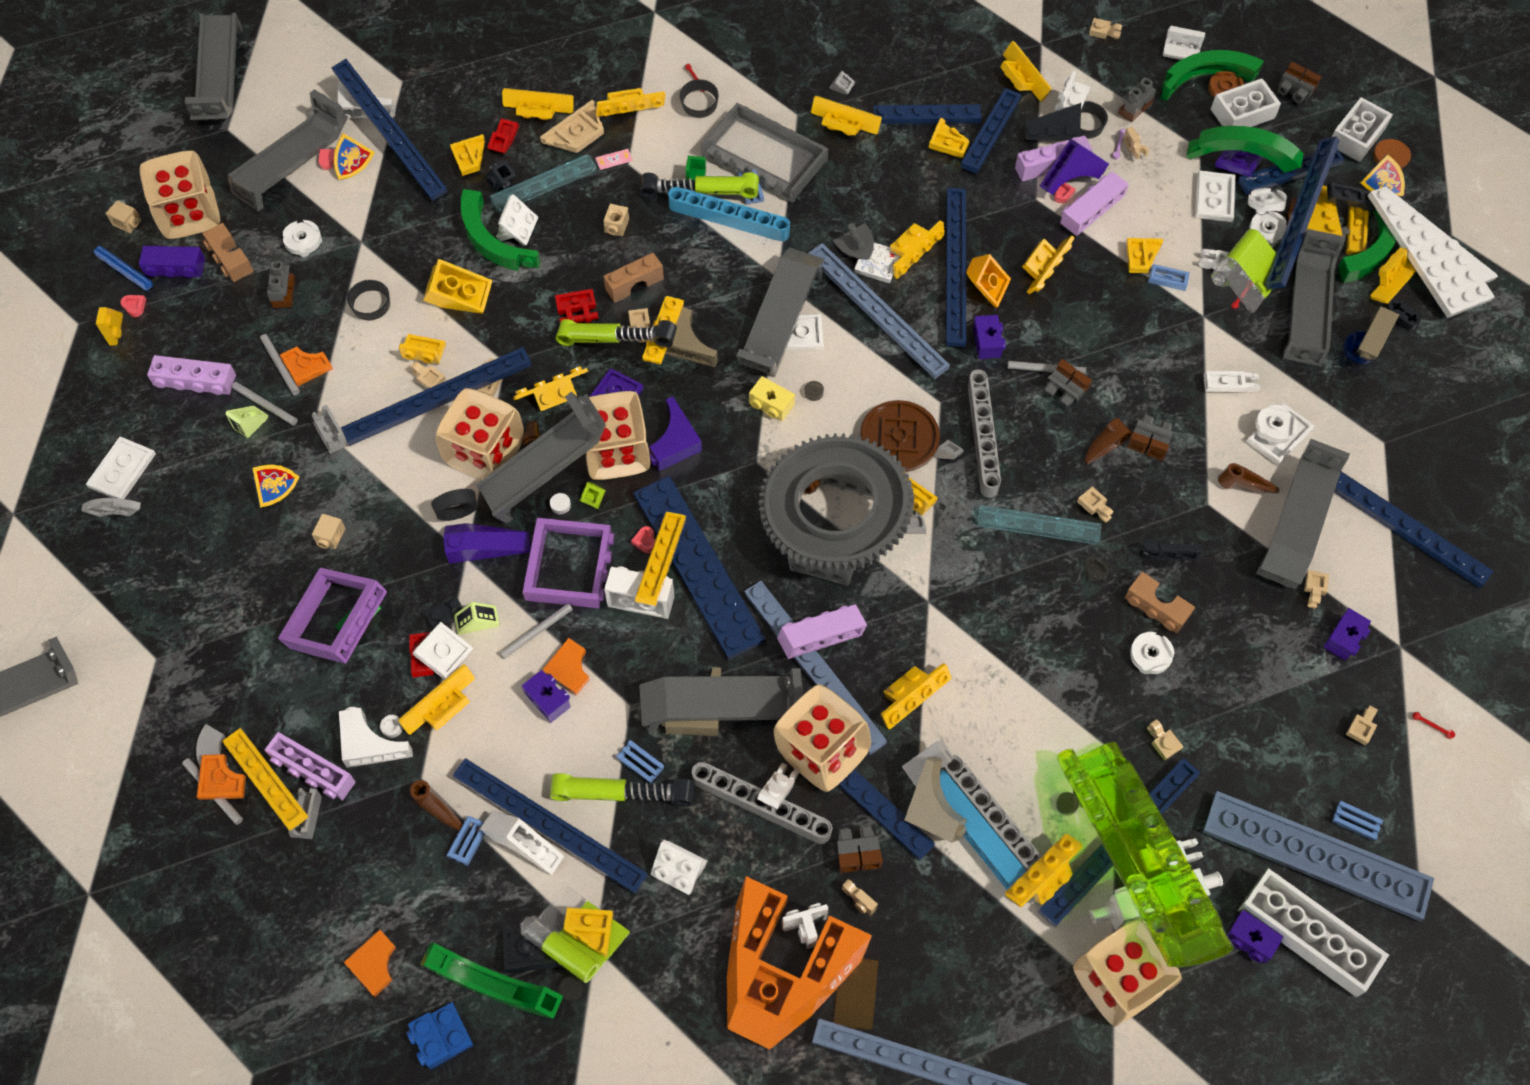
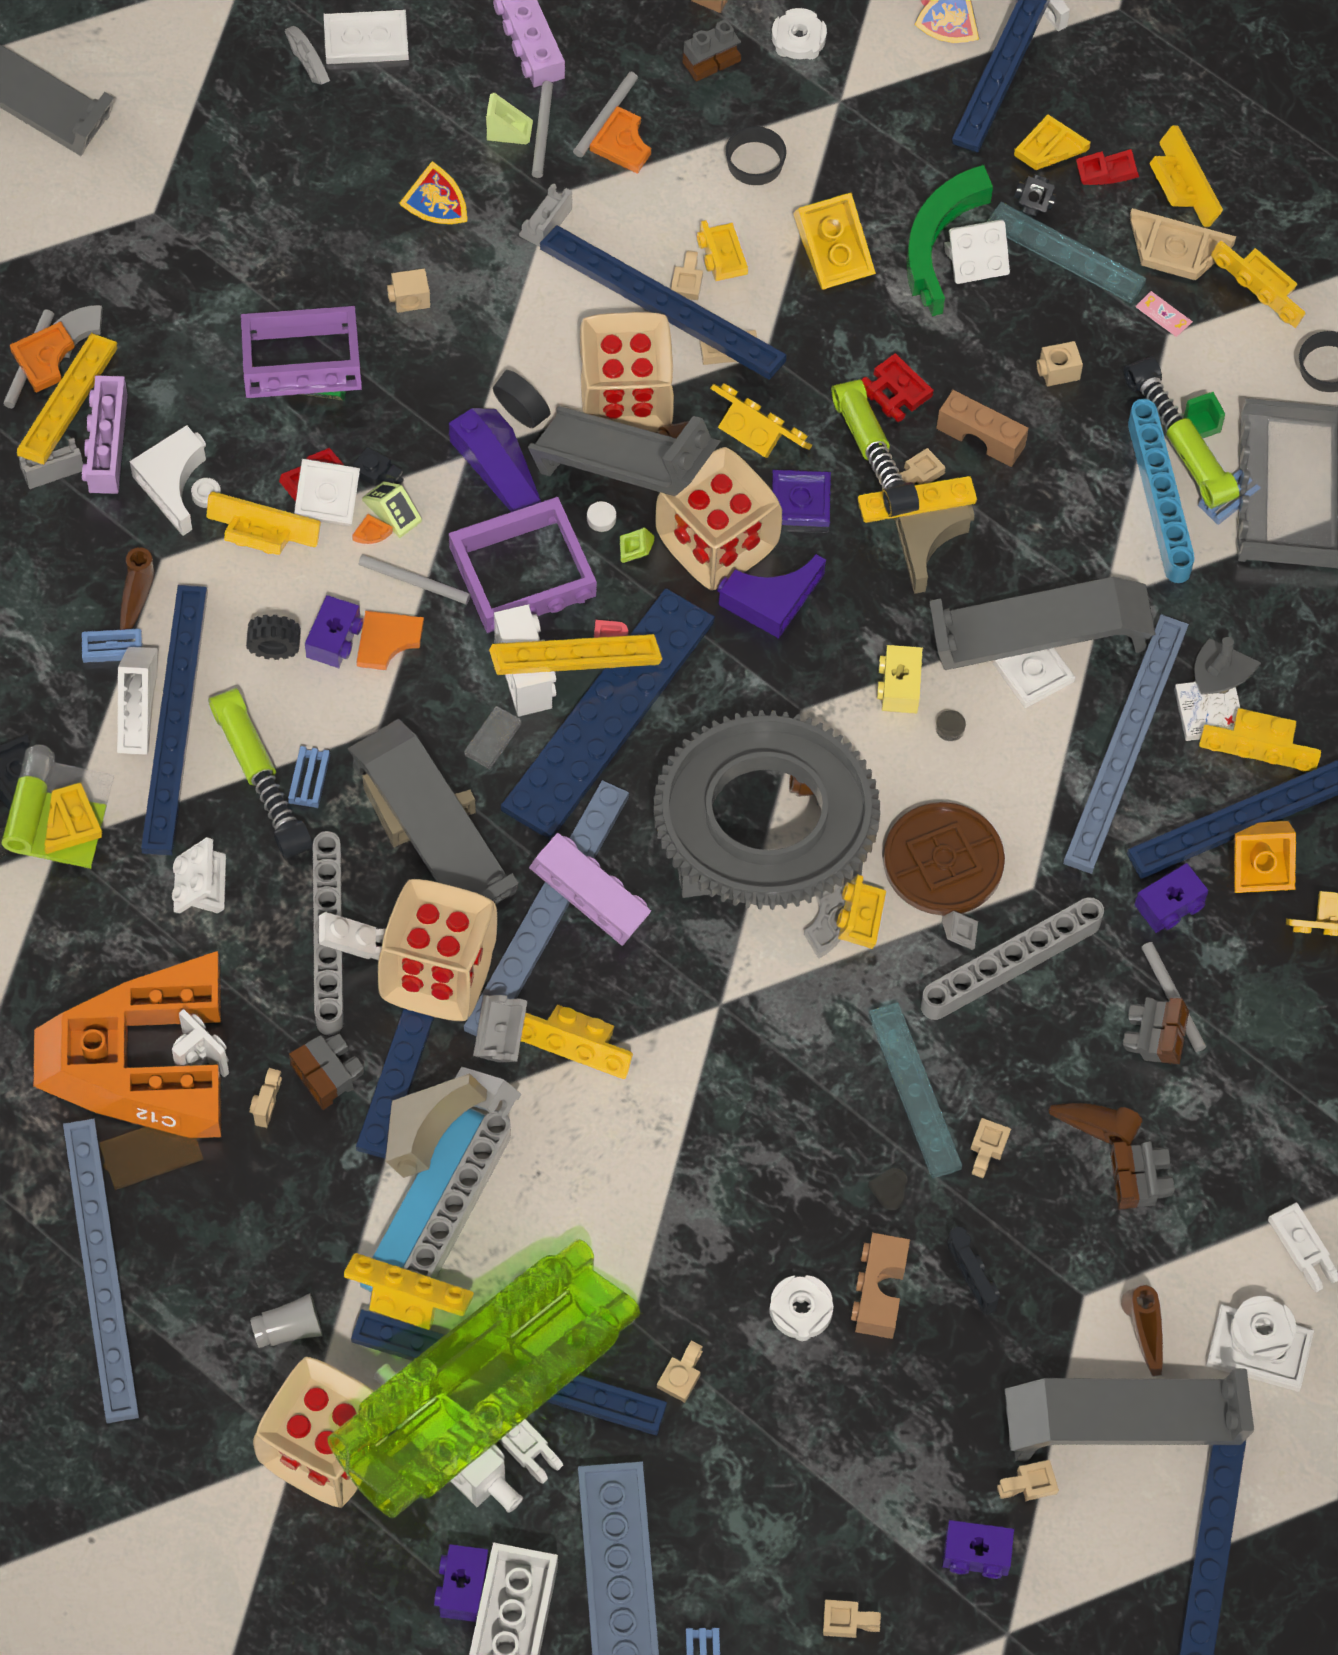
camera: 60 degrees right, 0 degrees up
none -> black tyre [246,615,301,660]
none -> light grey plant [250,1293,323,1348]
none -> orange tile [352,514,393,544]
none -> clear tile [464,706,522,769]
none -> light grey hinge [473,995,527,1062]

